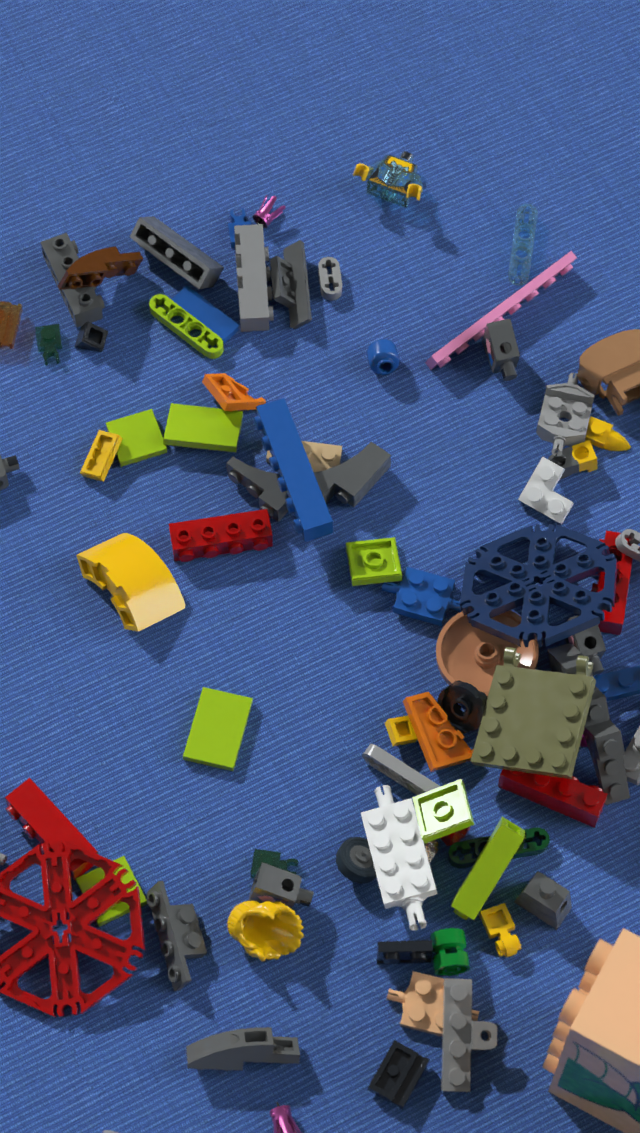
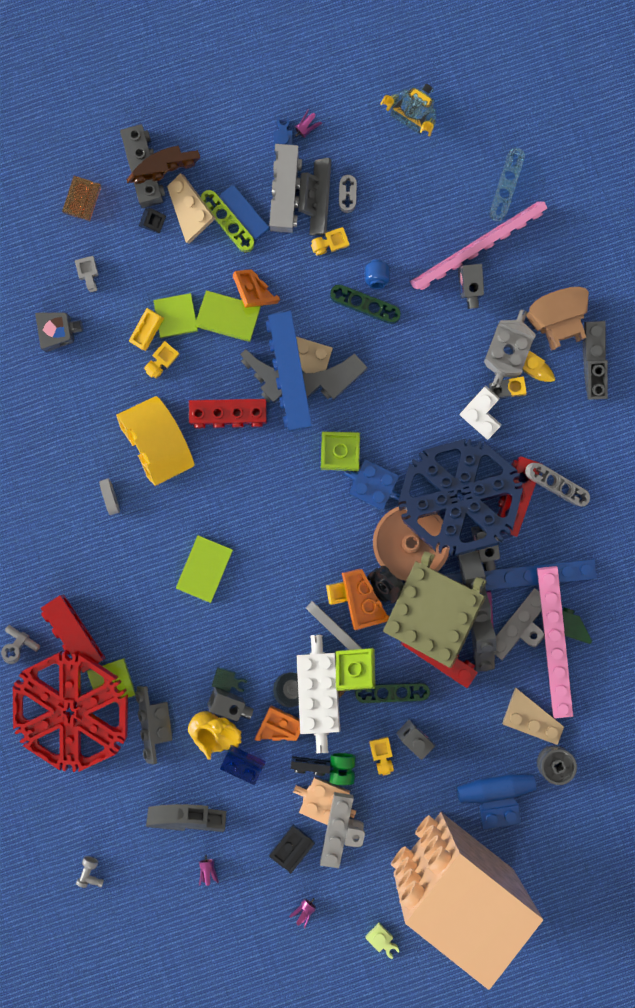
camera: 10 degrees right, 25 degrees up
clear green plate [35,324,62,365] -> none
dark grey brick [130,216,224,289] -> none
lime slope [451,817,525,920] -> none
none -> light grey plate [75,256,99,293]
none -> light grey beam [99,478,120,516]
none -> yellow plate [144,341,180,379]
none -> tan wing [167,173,216,244]
none -> clear blue plate [220,745,266,785]
none -> orange wing [254,705,300,741]
none -> yellow plate [311,227,350,256]
none -> dark green beam [330,285,401,324]

